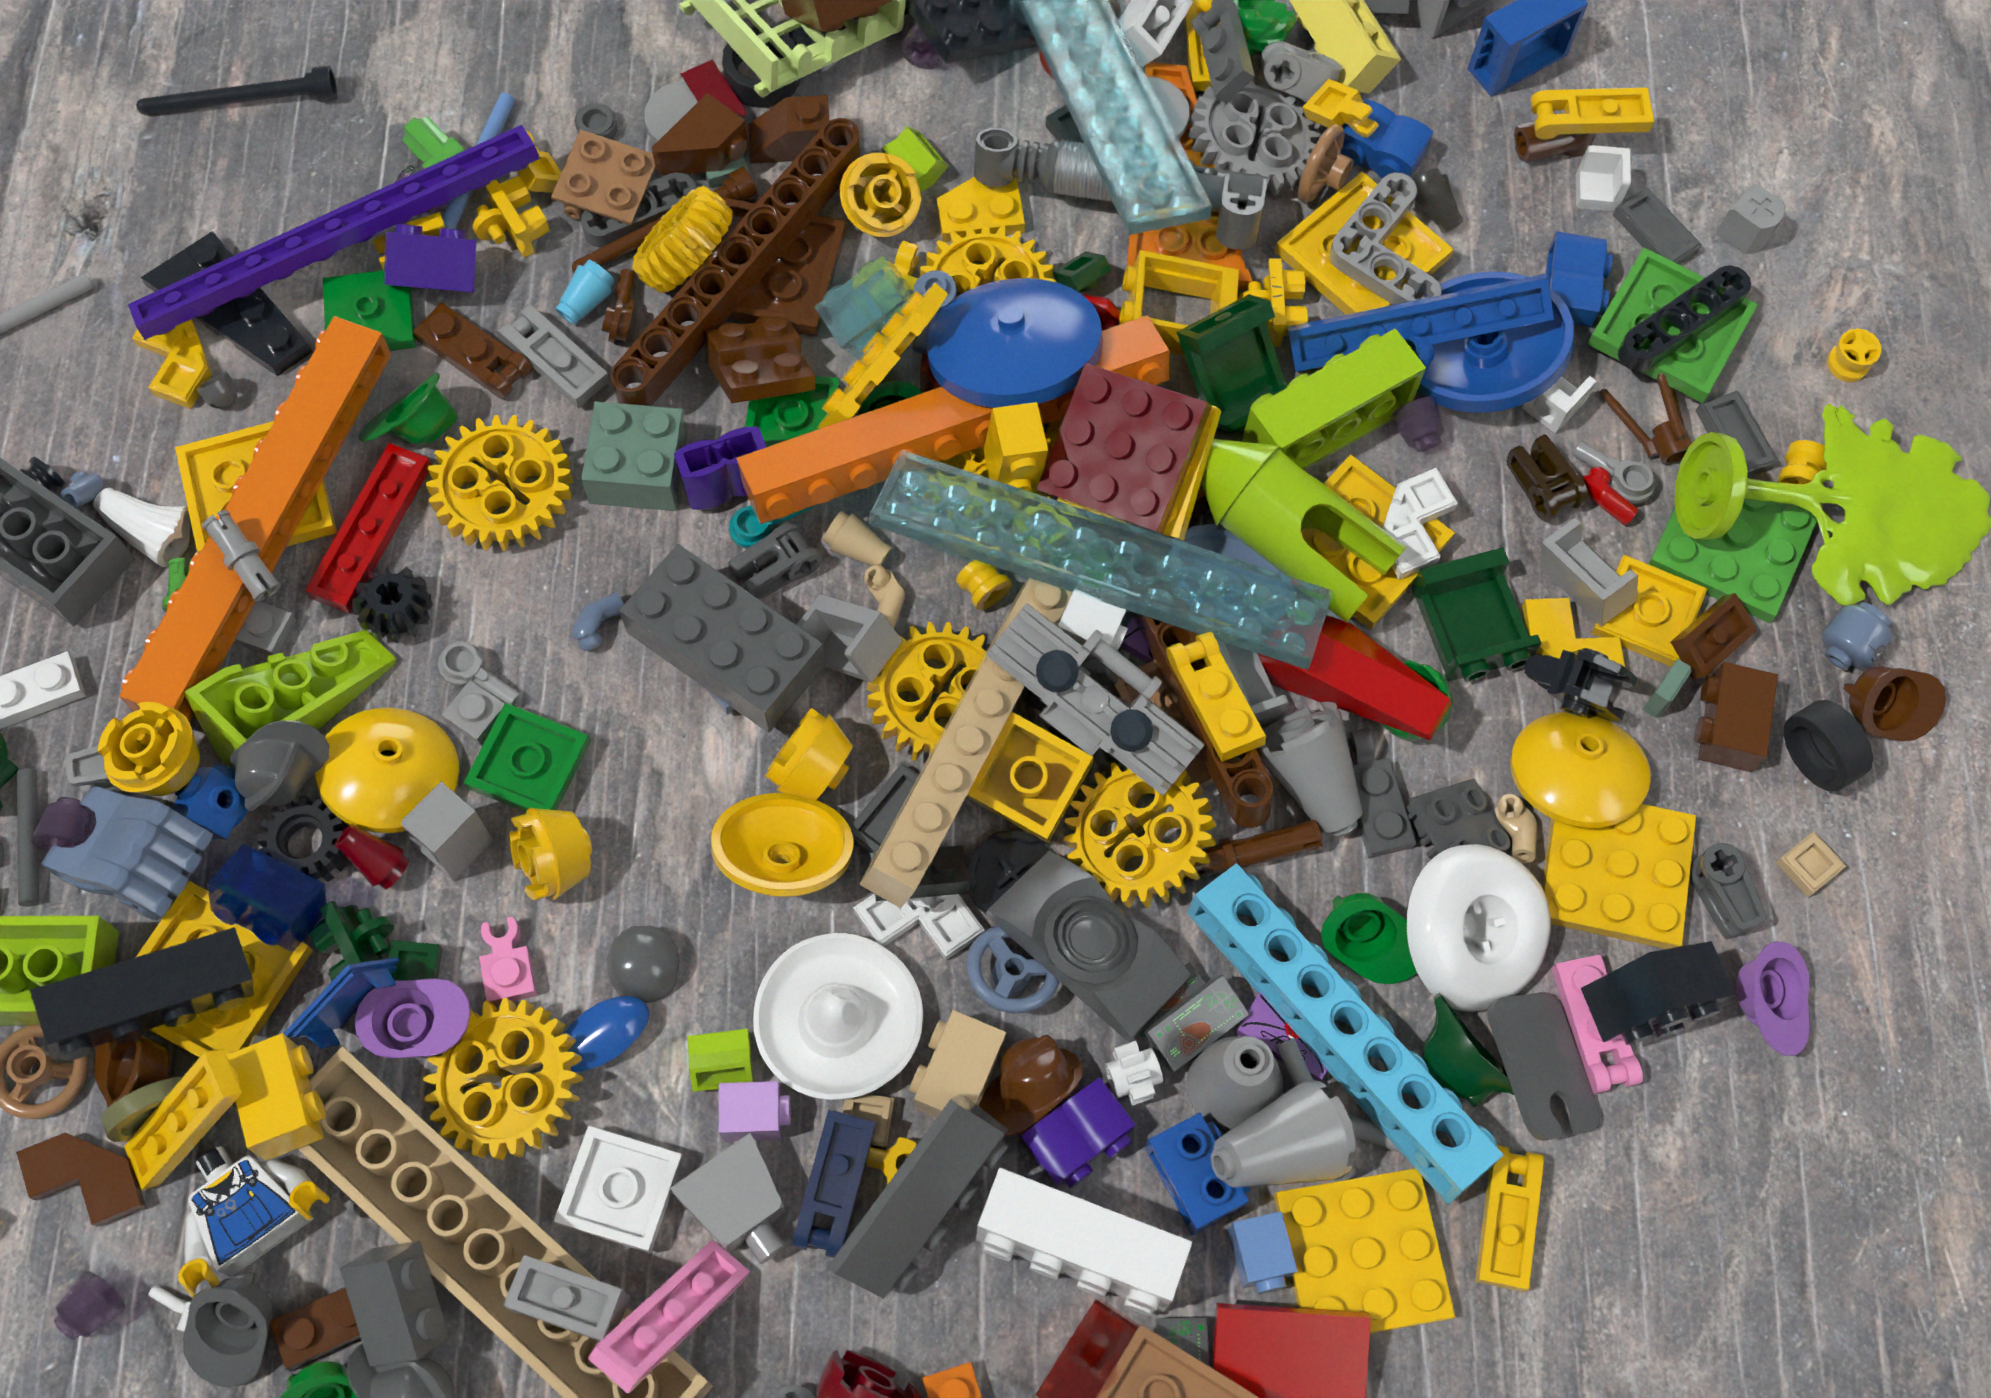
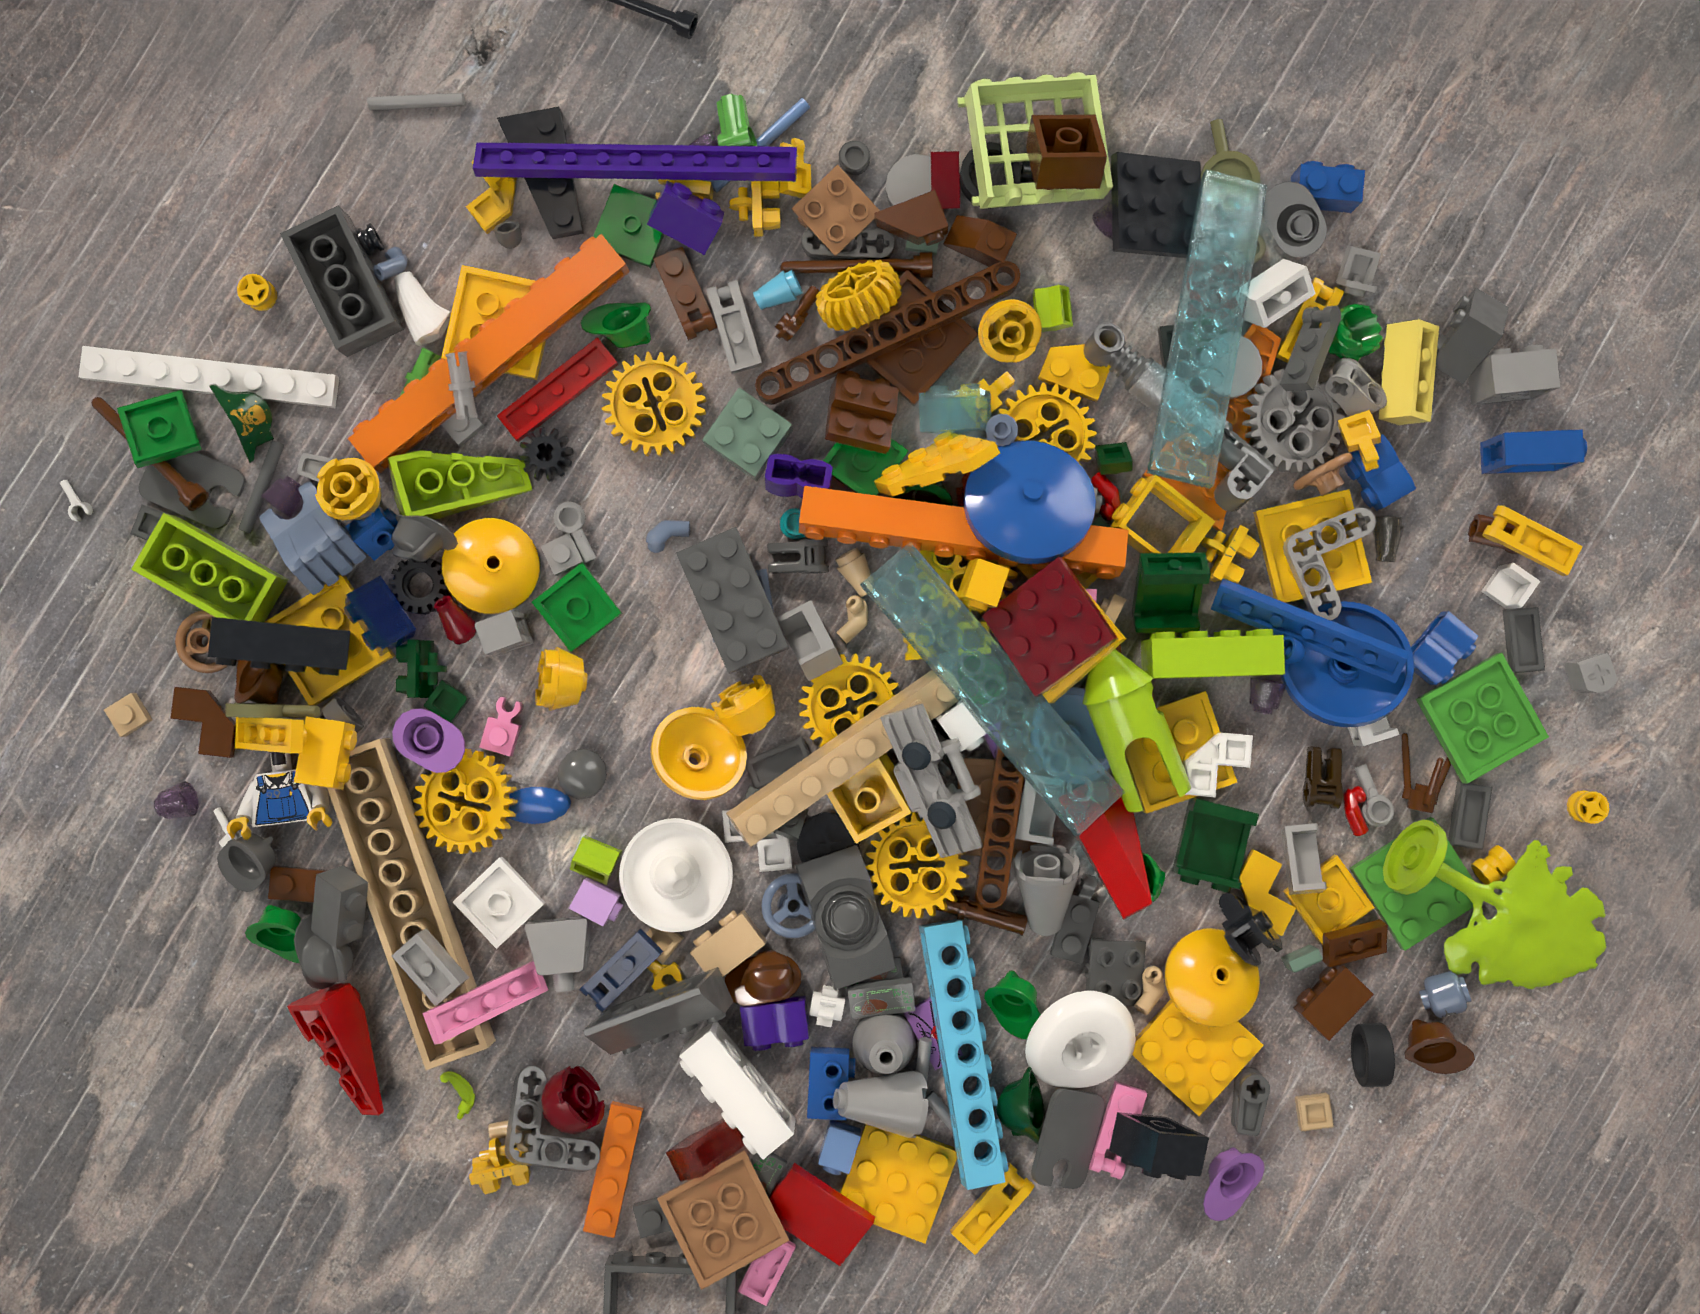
camera: 30 degrees right, 20 degrees up
blue piece [283,957,399,1049] -> none
yellow plate [1166,631,1266,762] -> none
black beam [1618,265,1752,371] -> none

